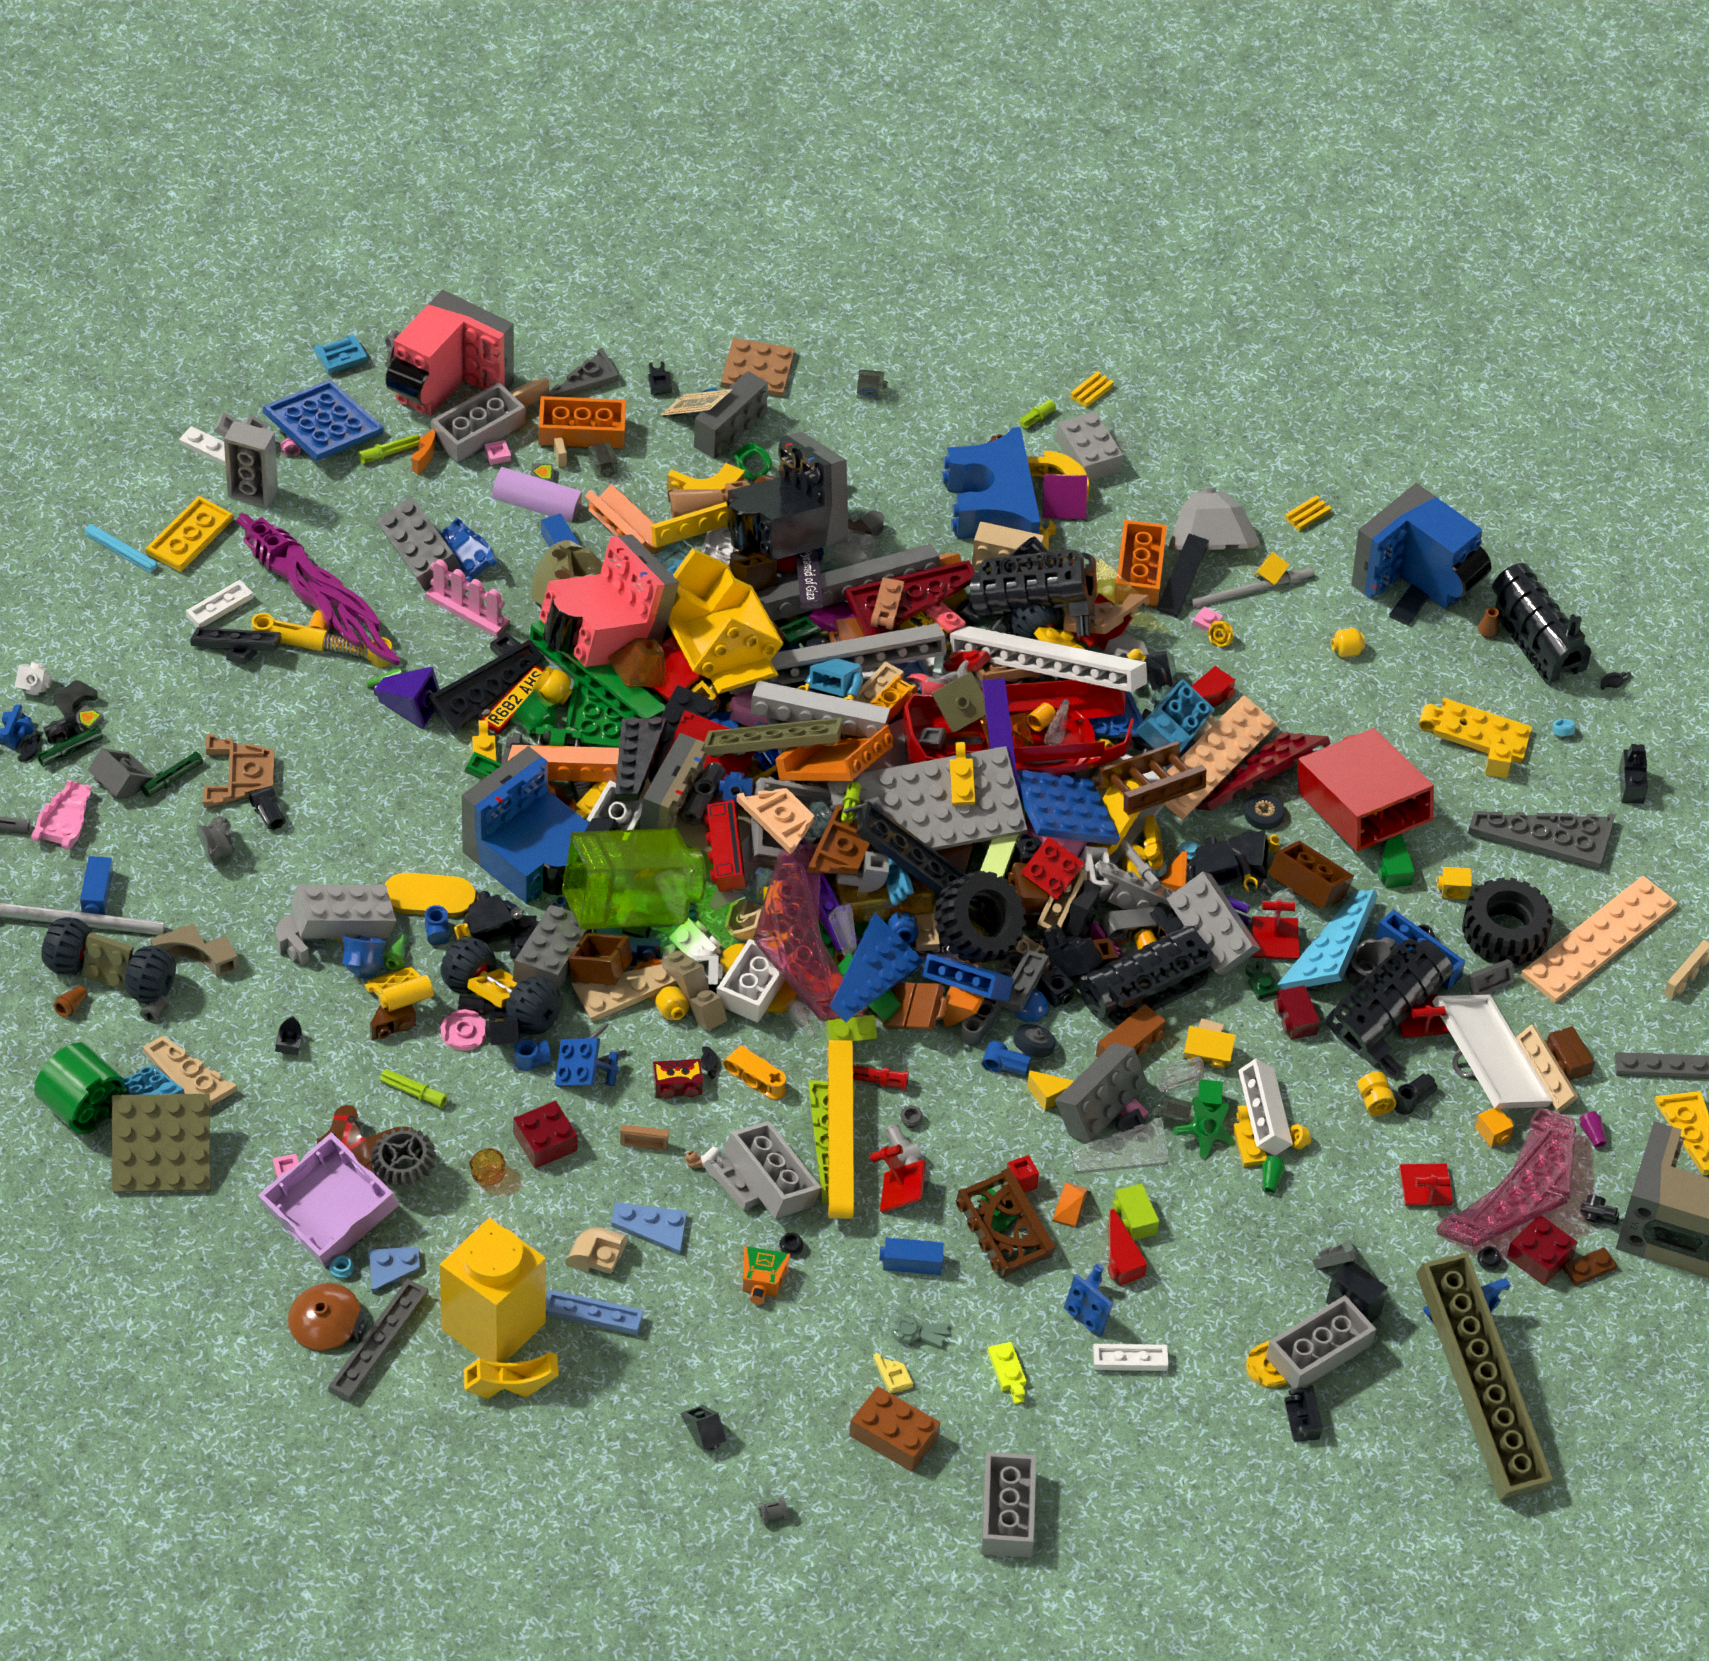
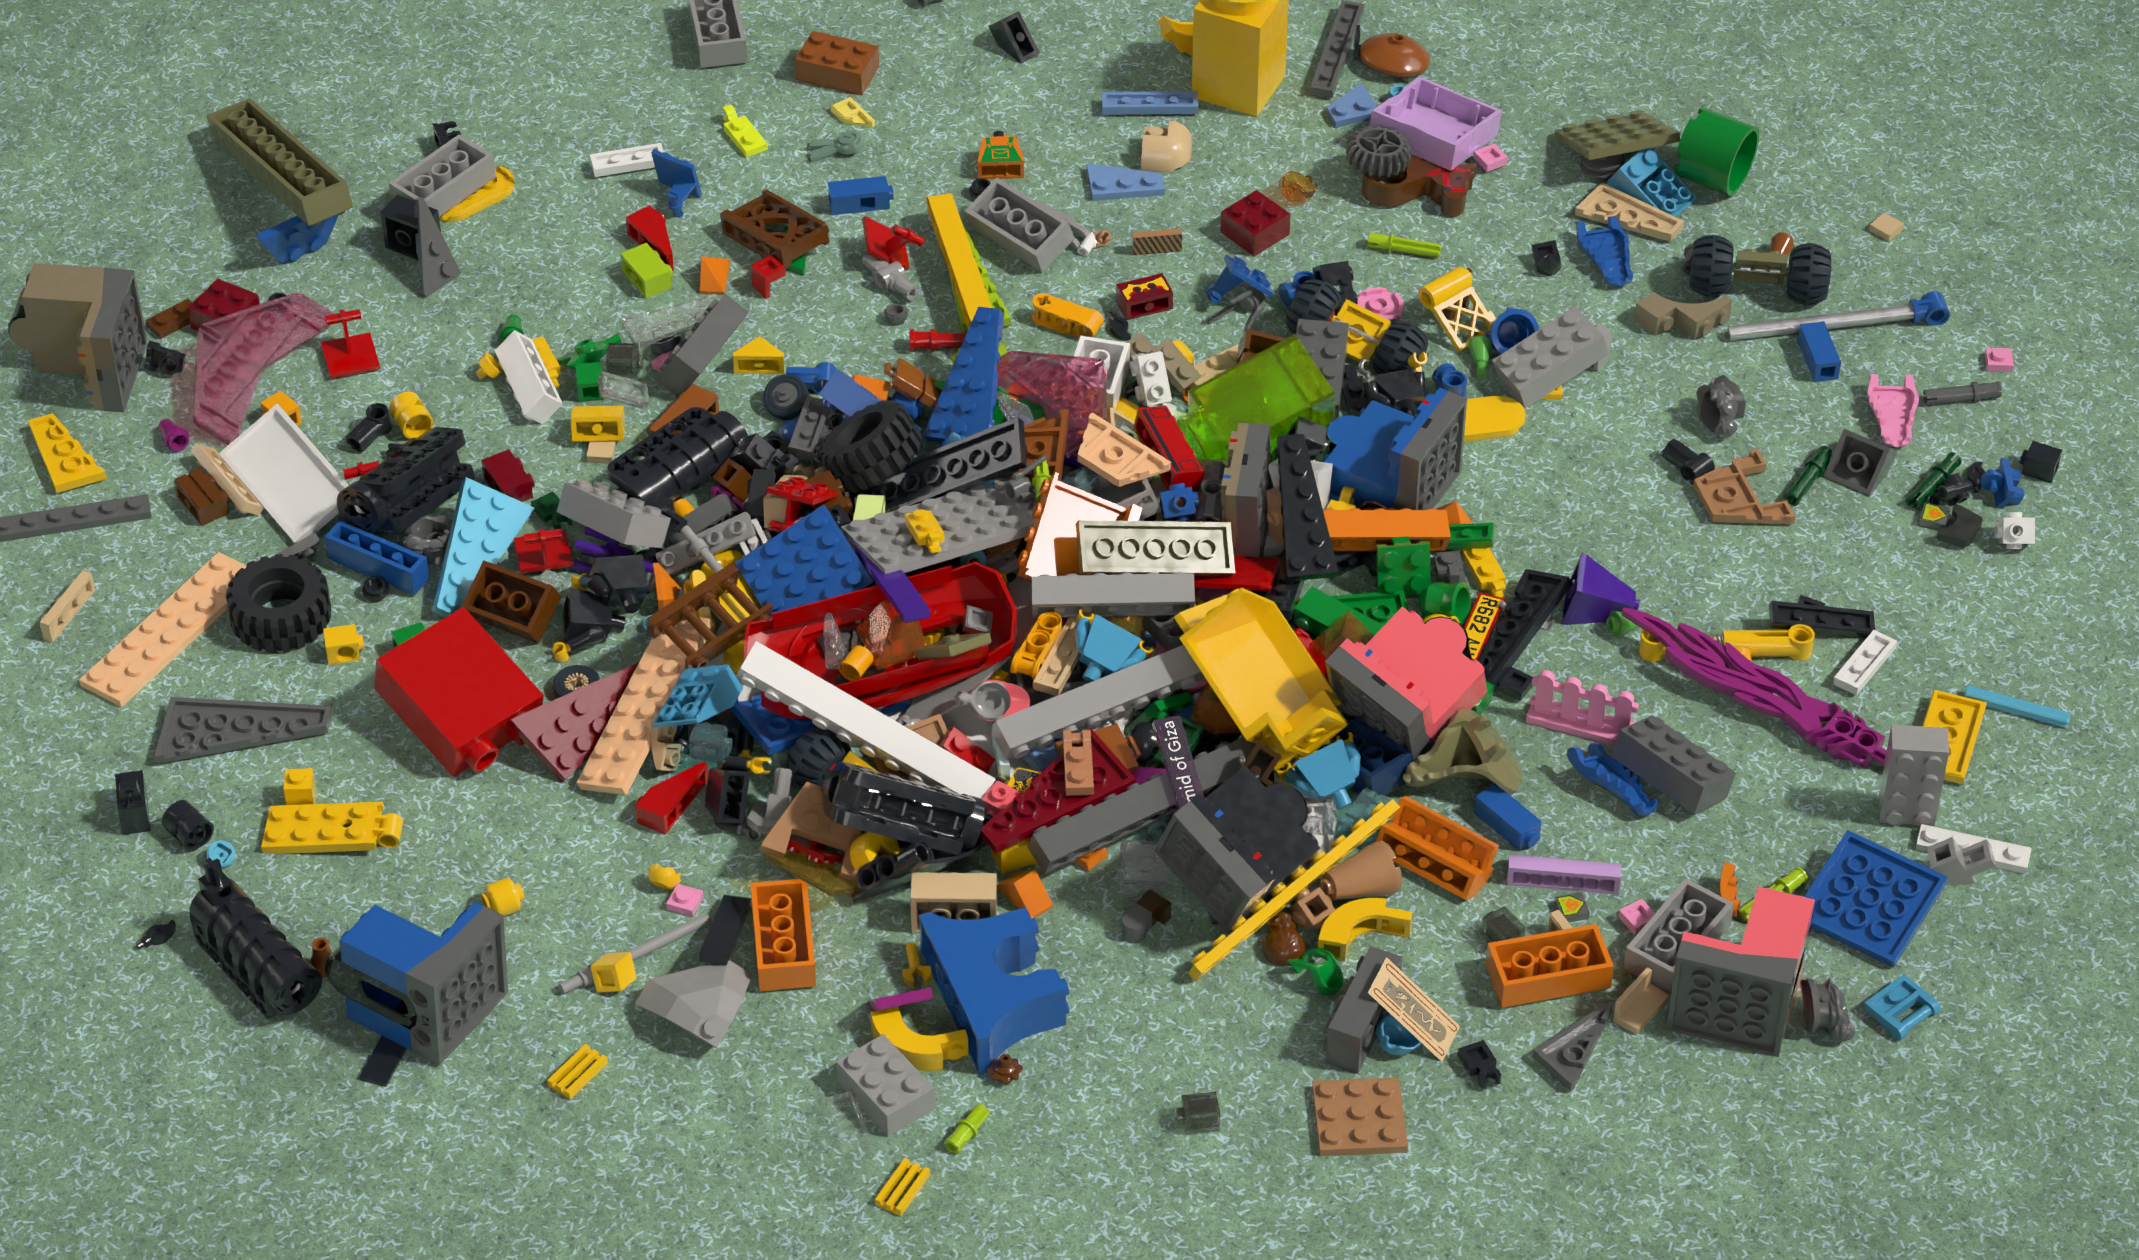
camera: 170 degrees right, 5 degrees down
none -> black wheel [161,800,214,851]
none -> blue animal [1575,216,1633,286]

